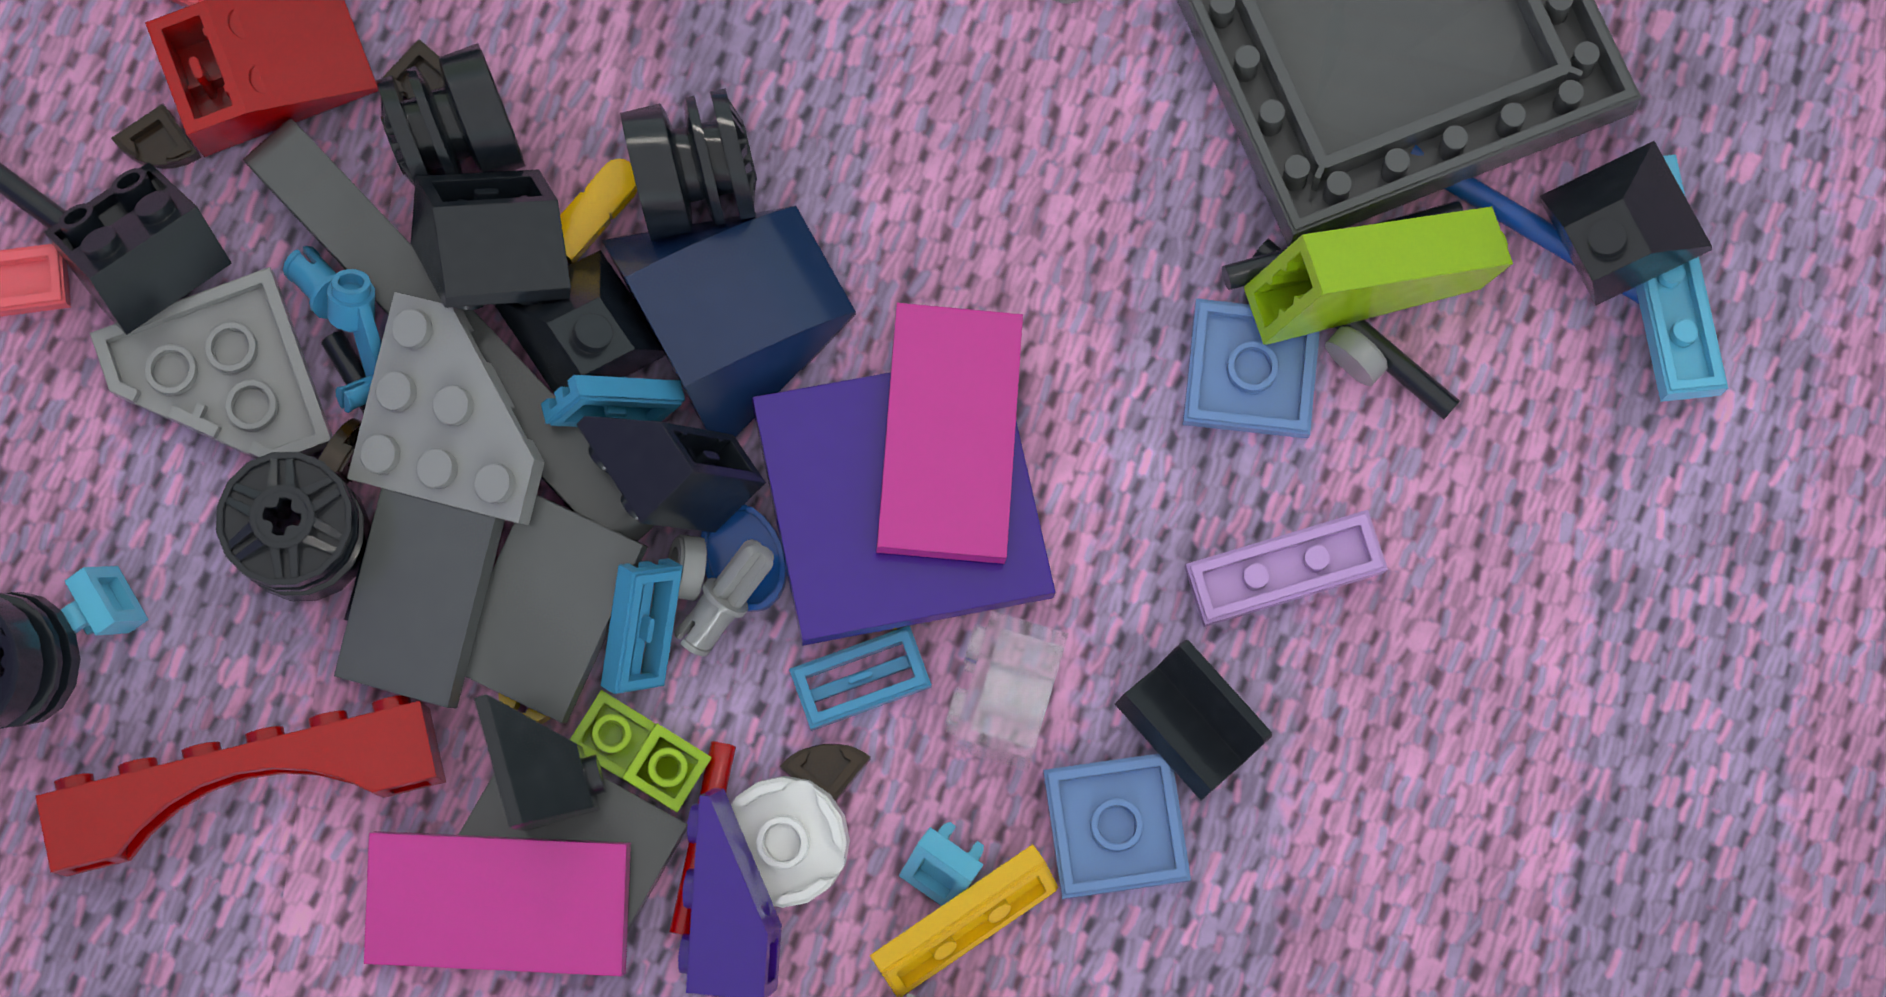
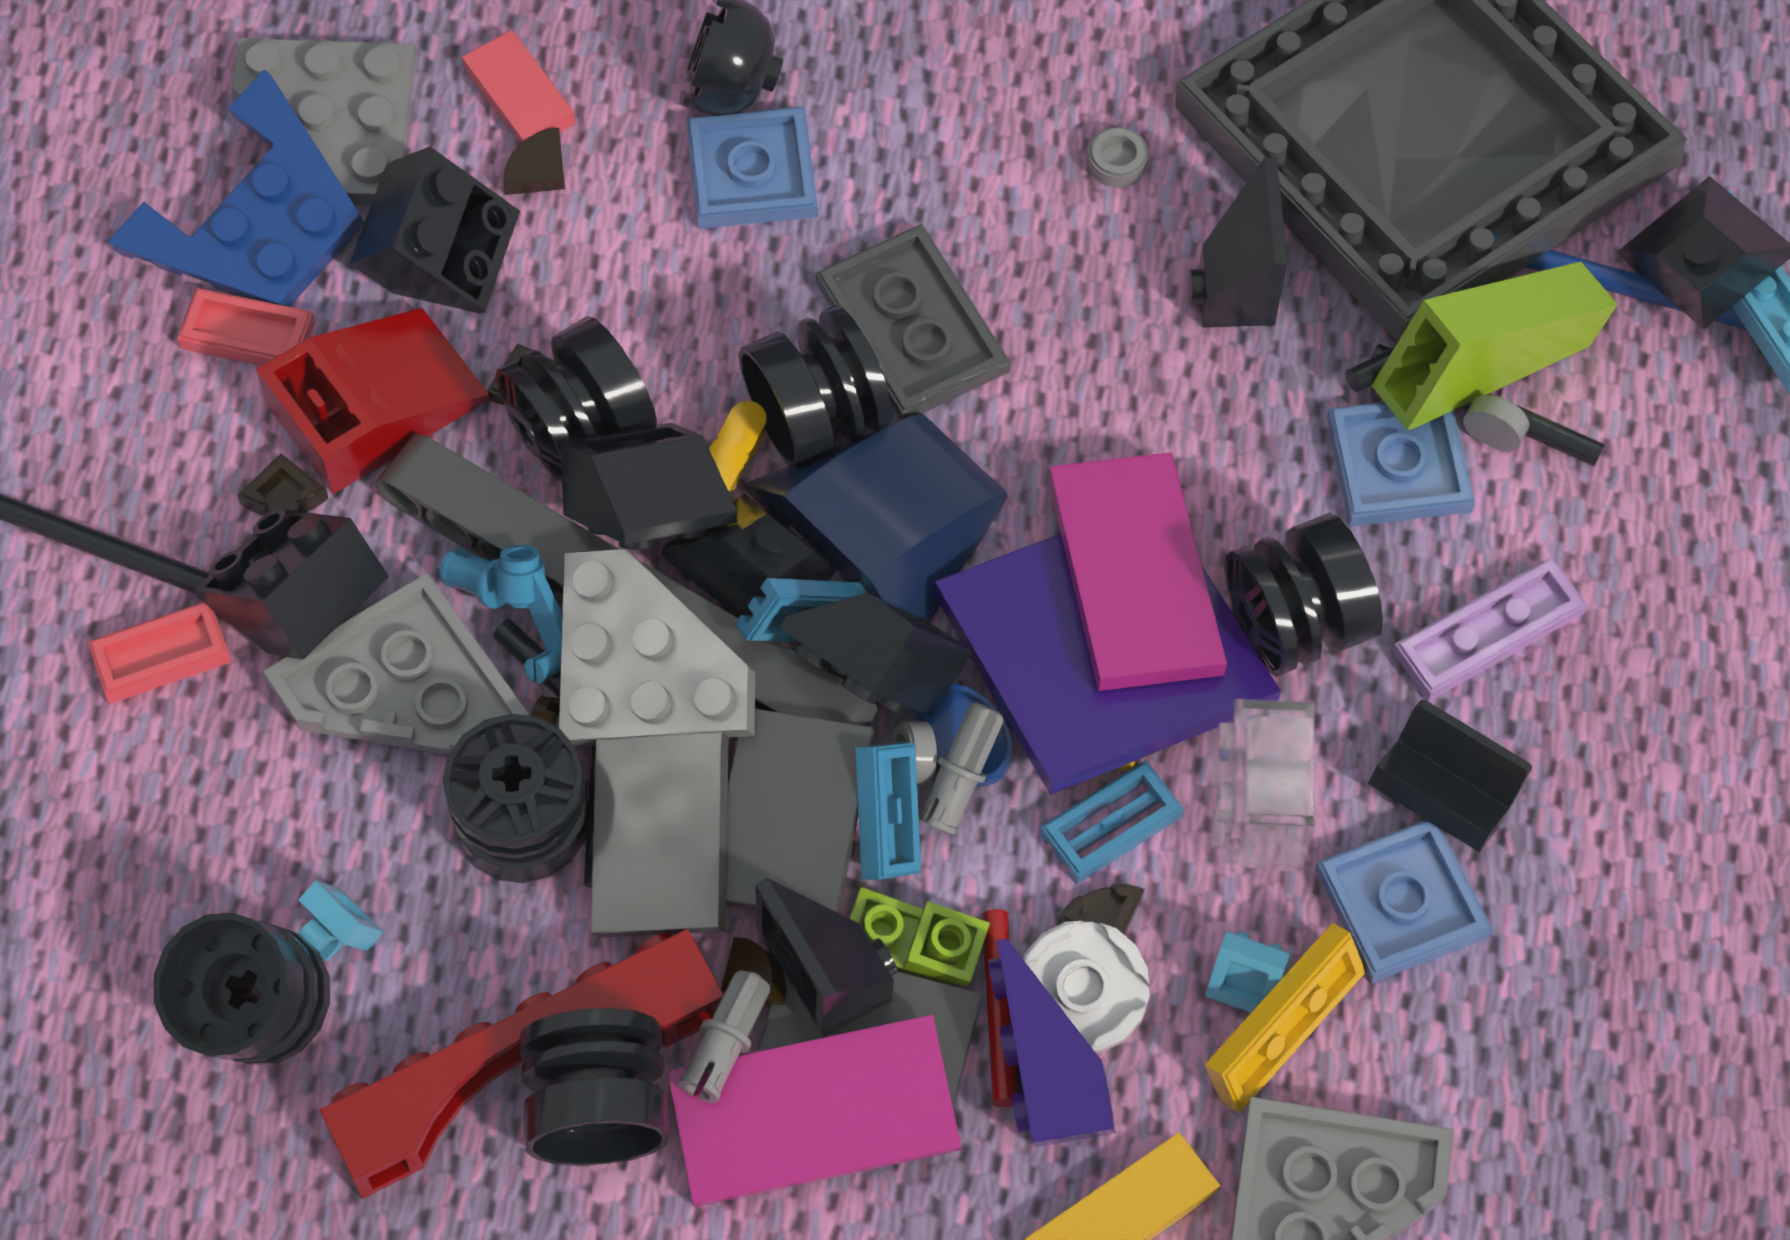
camera: 15 degrees left, 15 degrees down
none -> black wheel [519,1008,670,1166]
none -> light grey axle [678,970,770,1104]
none -> dark brown tile [721,937,786,1006]
none -> dark grey tile [815,224,1011,420]
none -> black slope [1188,157,1287,328]
none -> black wheel [1224,512,1383,677]

